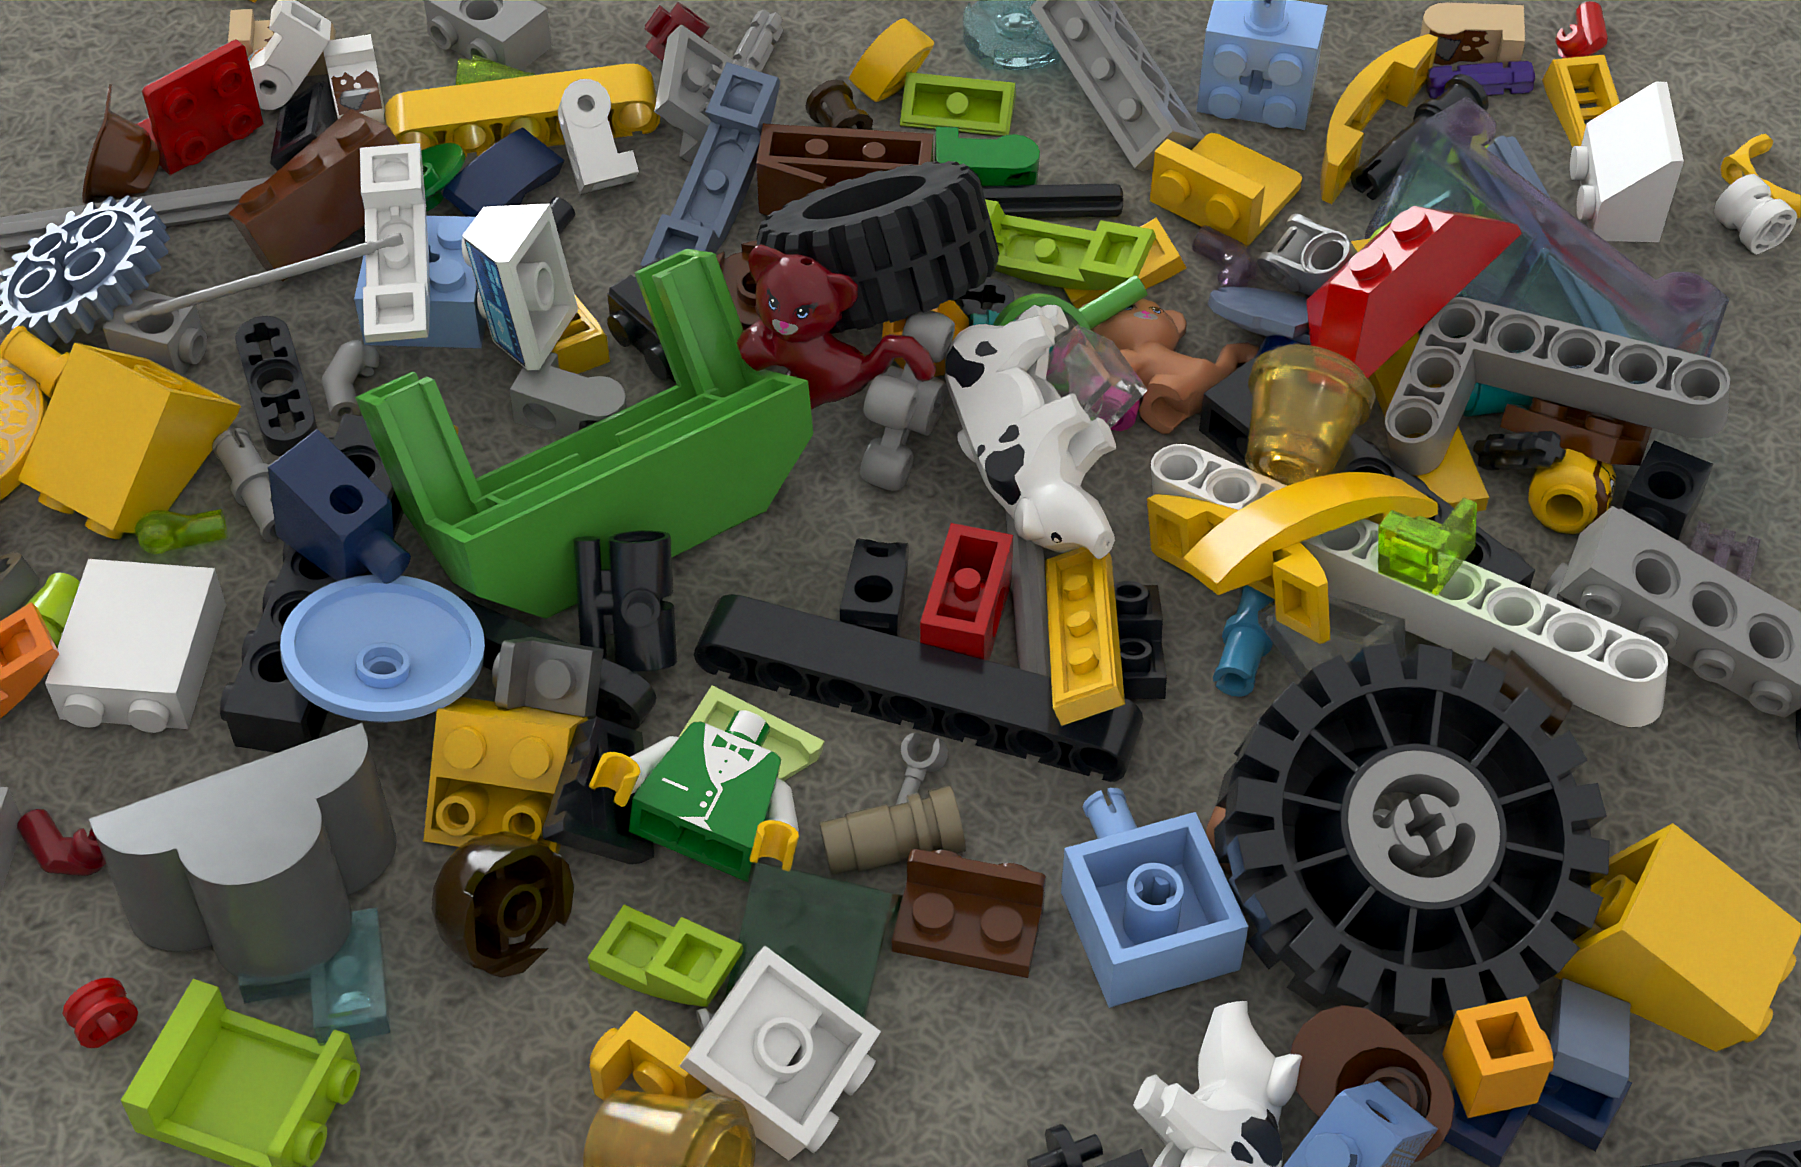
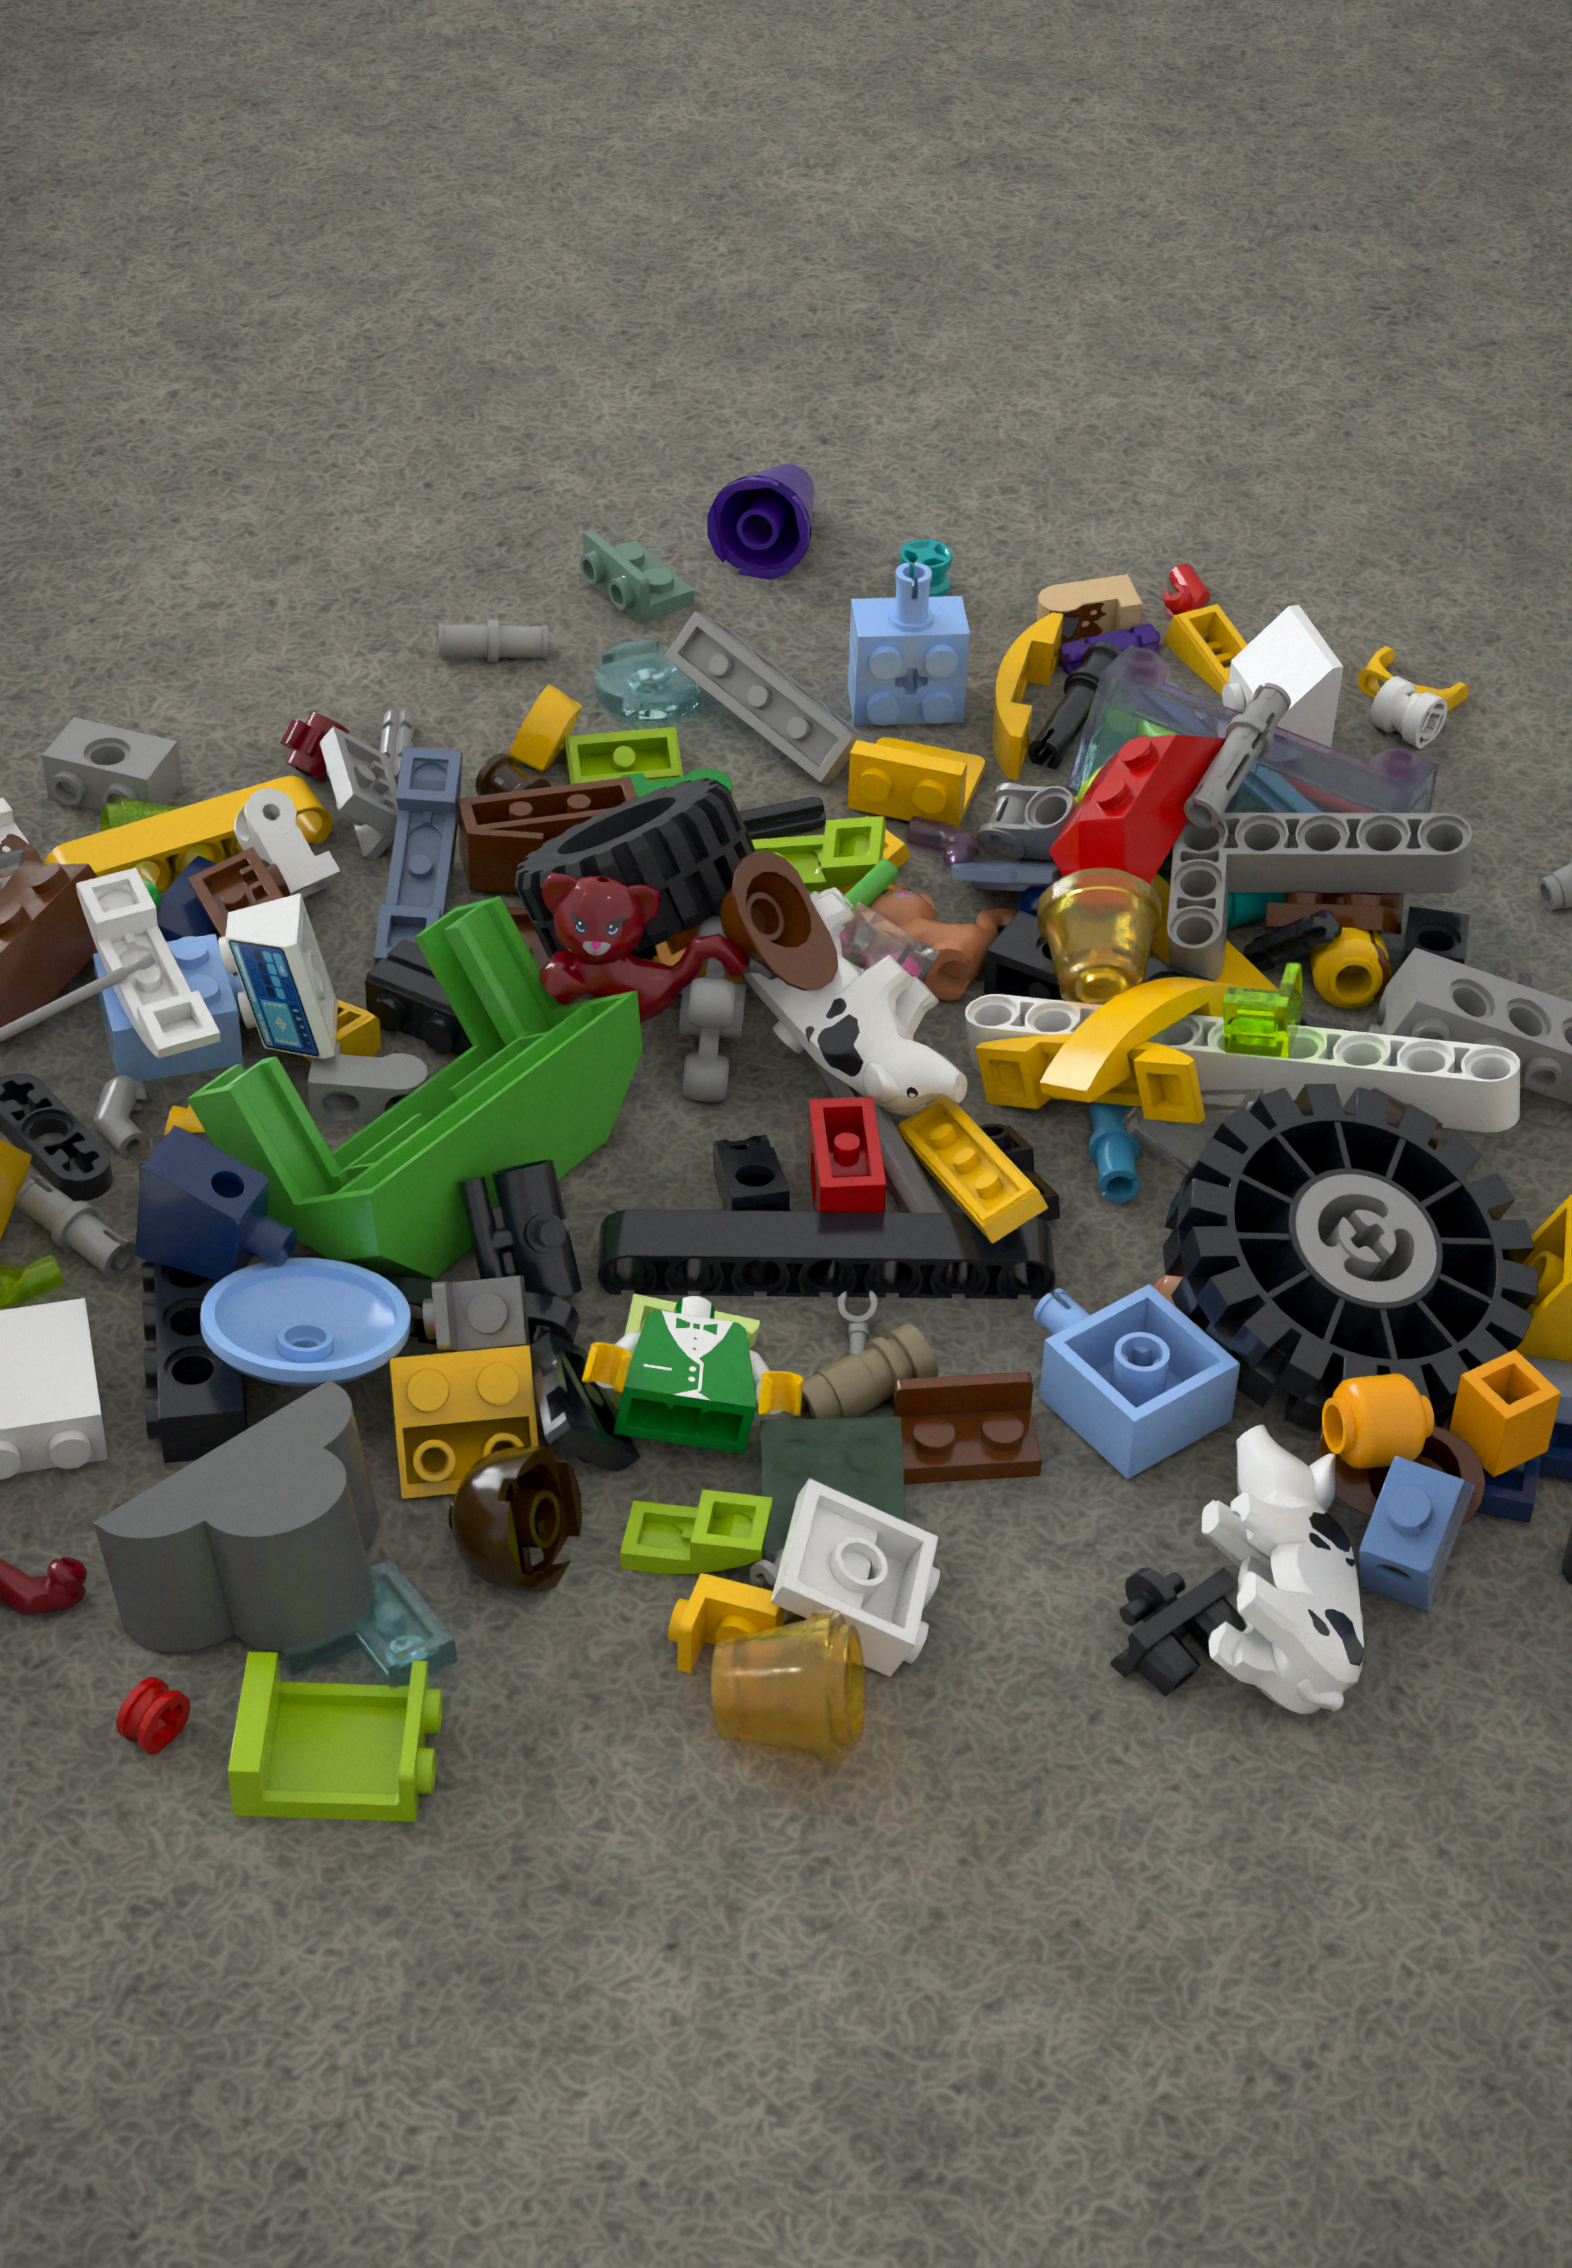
camera: 20 degrees left, 10 degrees down
none -> reddish brown bracket [188,847,295,937]
none -> reddish brown piece [720,851,838,991]
none -> light grey pin [1183,683,1291,829]
none -> light orange head [1322,1373,1434,1469]

